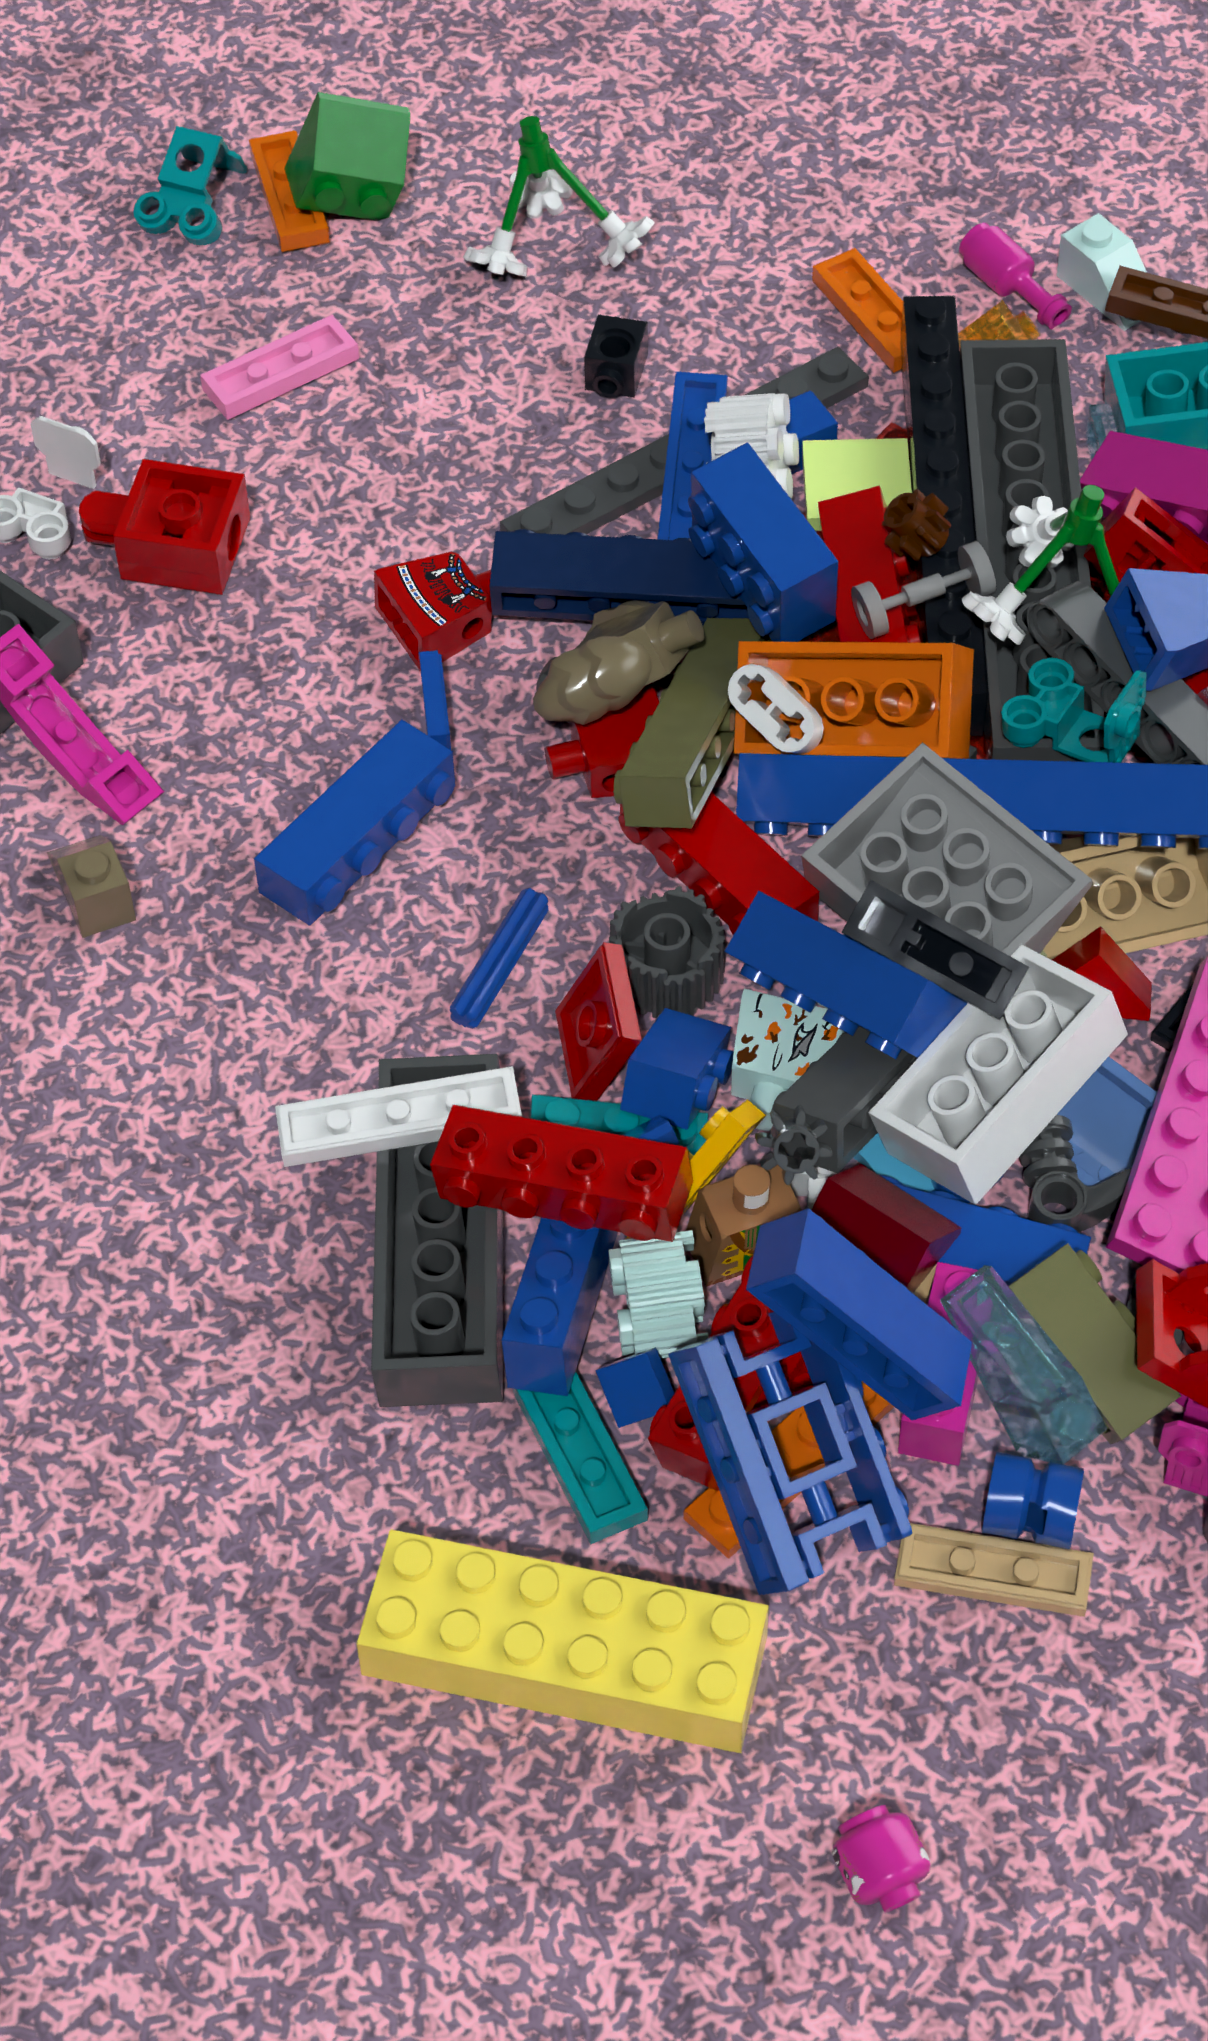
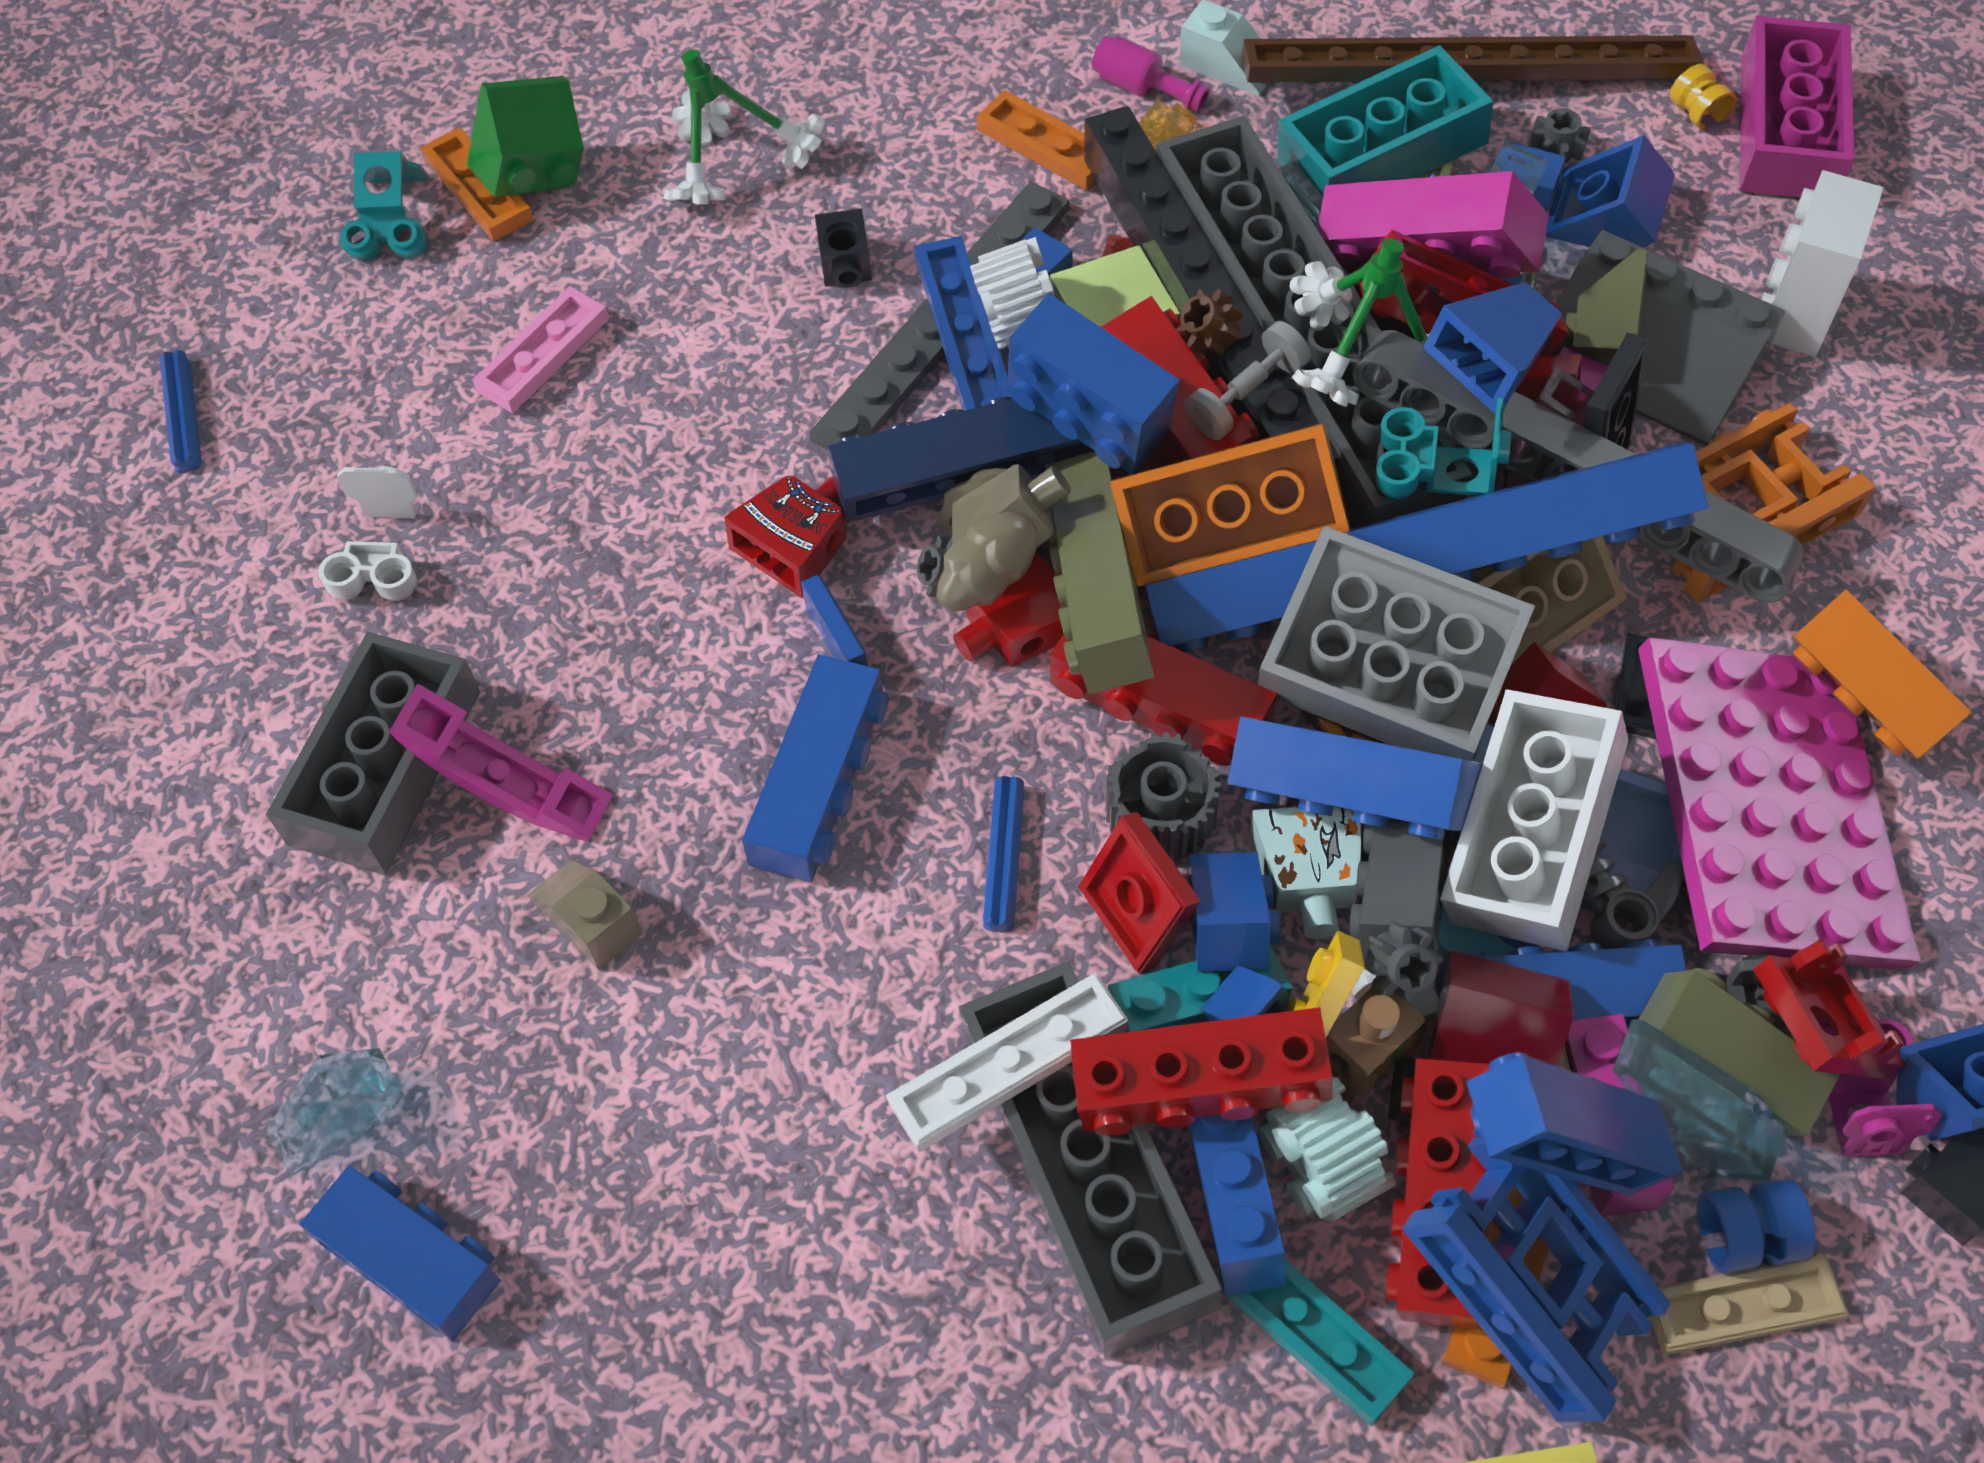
camera: 20 degrees left, 5 degrees up
red brick [79,459,250,595] -> none
blue tile [595,1347,675,1428] -> none
white beam [728,664,824,755] -> none
black slope [842,880,1030,1020] -> none

